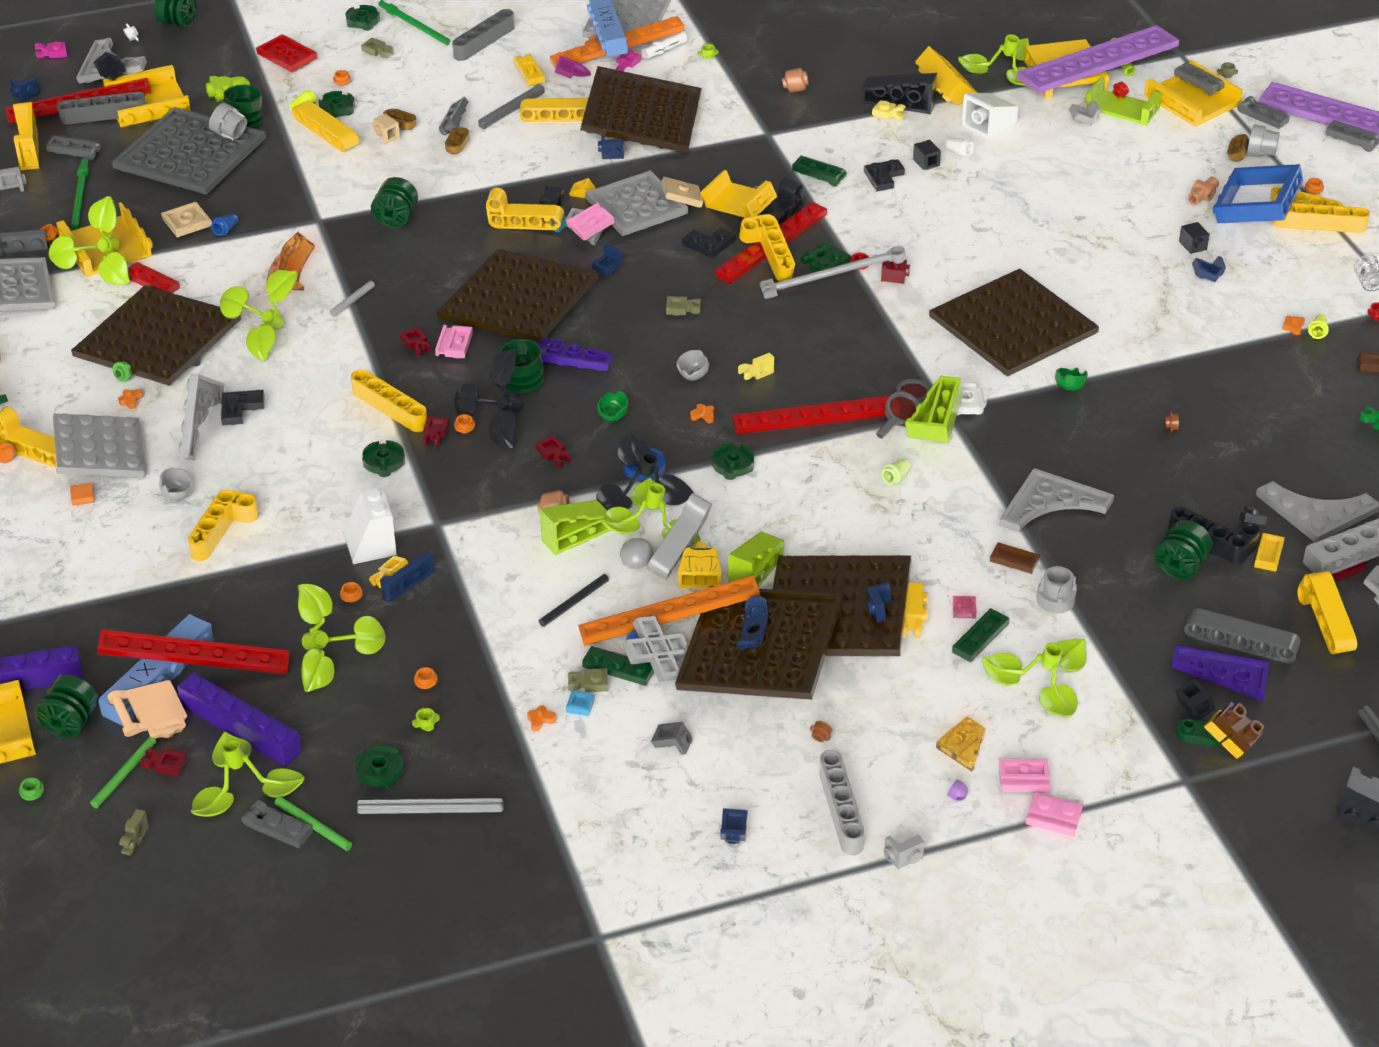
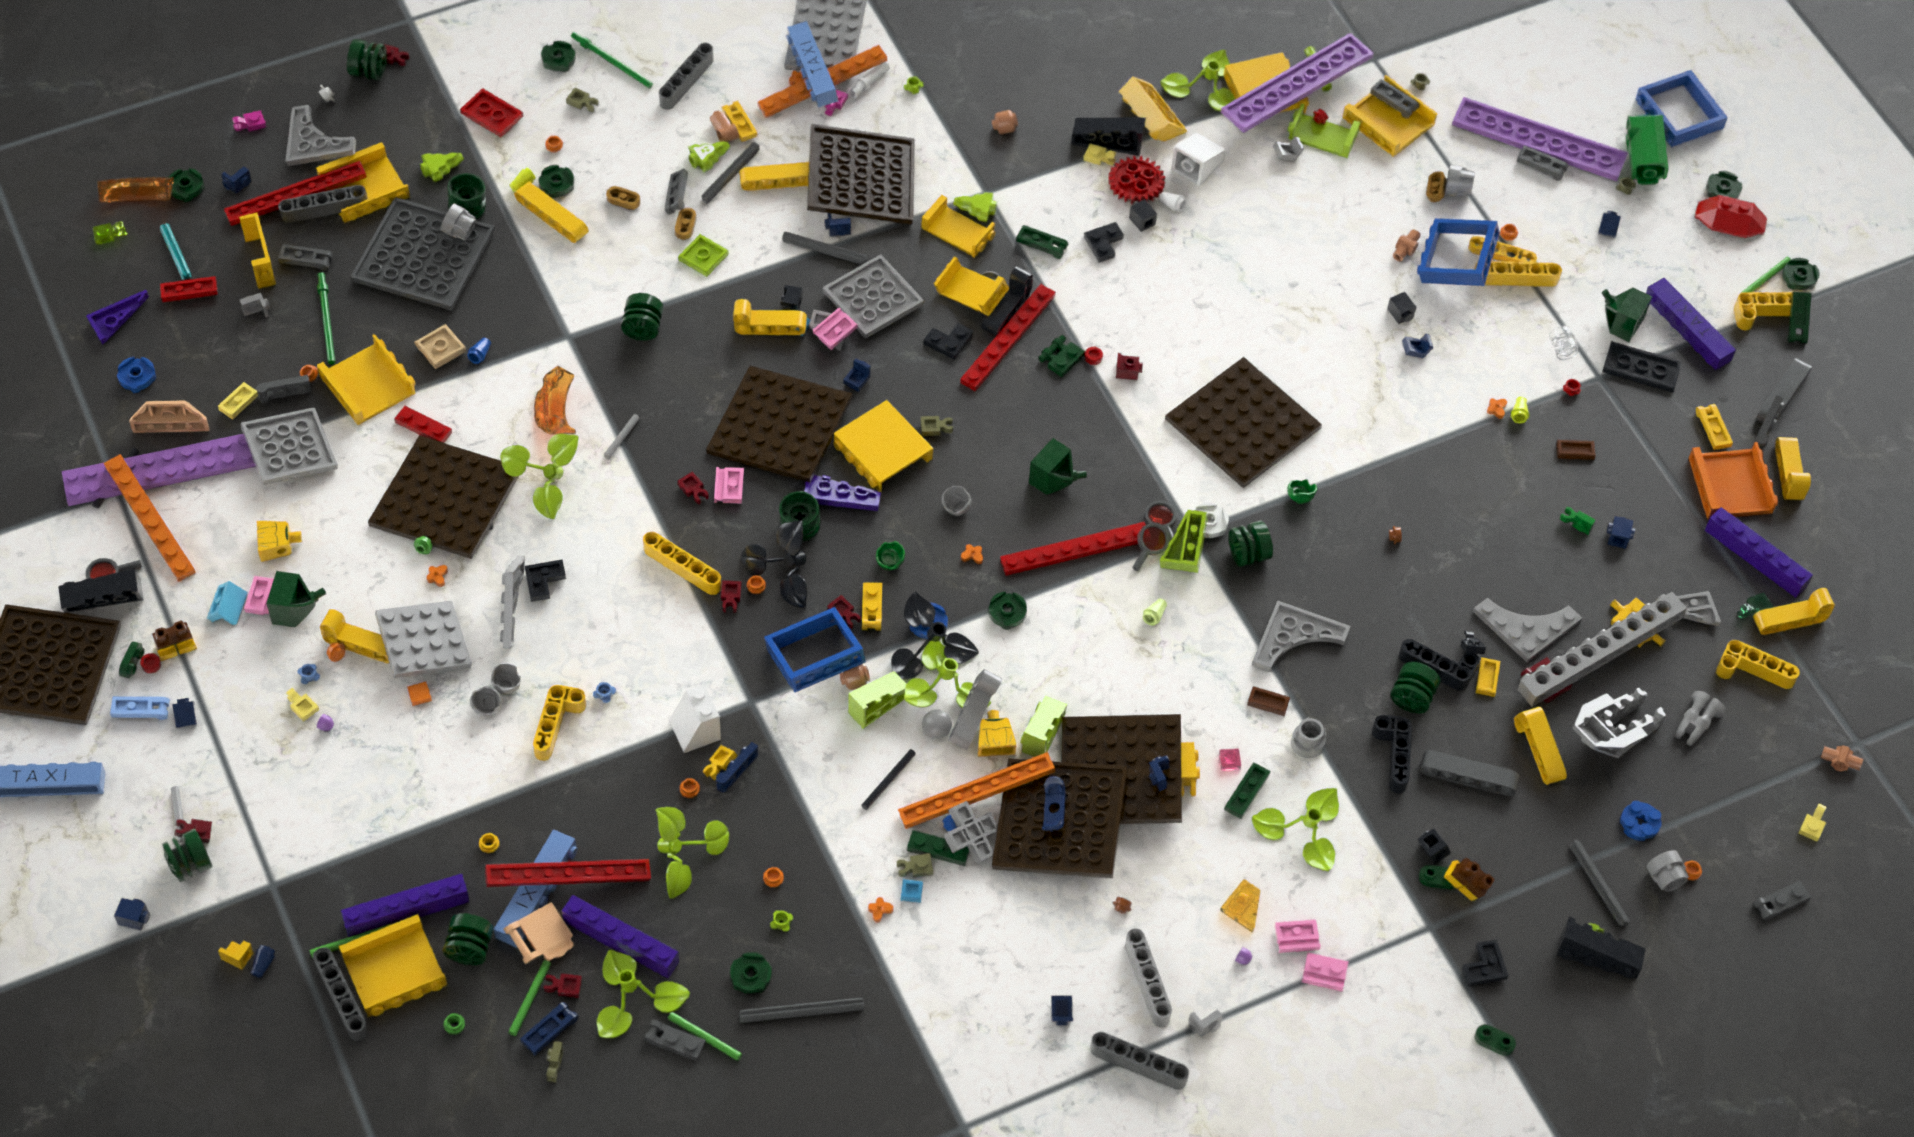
camera: 10 degrees left, 15 degrees up
lime plant [49,196,130,285] -> none
black panel [93,52,126,81] -> none
dark green plate [362,440,405,477] -> none
tan brick [372,114,400,144] -> none
magenta plate [554,56,591,79] -> none
yellow slope [569,178,596,199] -> none
dark grey bracket [651,721,692,755] -> none
tan plate [662,176,703,208] -> none
light yellow plate [738,353,774,380] -> none
yellow beam [739,214,795,282] -> none
light grey hinge [760,246,906,299] -> none
dark purple wing [1171,645,1269,701] -> none
dark grey plate [1237,96,1290,129] -> none
none -> dark red plate [384,44,410,66]
none -> light grey hair [470,686,502,717]
none -> yellow plate [479,833,499,853]
none -> dark blue plate [520,1002,579,1055]
none -> medium blue plate [593,682,616,703]
none -> lime tile [678,234,729,277]
none -> lime rock [688,141,730,172]
none -> nougat piece [710,110,739,142]
none -> blue window [764,607,866,693]
none -> dark grey axle [782,231,867,265]
none -> yellow panel [833,400,933,492]
none -> yellow plate [862,583,882,631]
none -> yellow panel [921,195,996,257]
none -> lime rock [953,192,997,222]
none -> dark green piece [1028,438,1087,495]
none -> dark grey beam [1090,1032,1189,1090]
none -> red gear [1108,156,1165,205]
none -> dark green wheel [1228,520,1273,567]
none -> black beam [1372,715,1412,794]
none -> black plate [1462,939,1509,986]
none -> dark green plate [1474,1024,1516,1056]

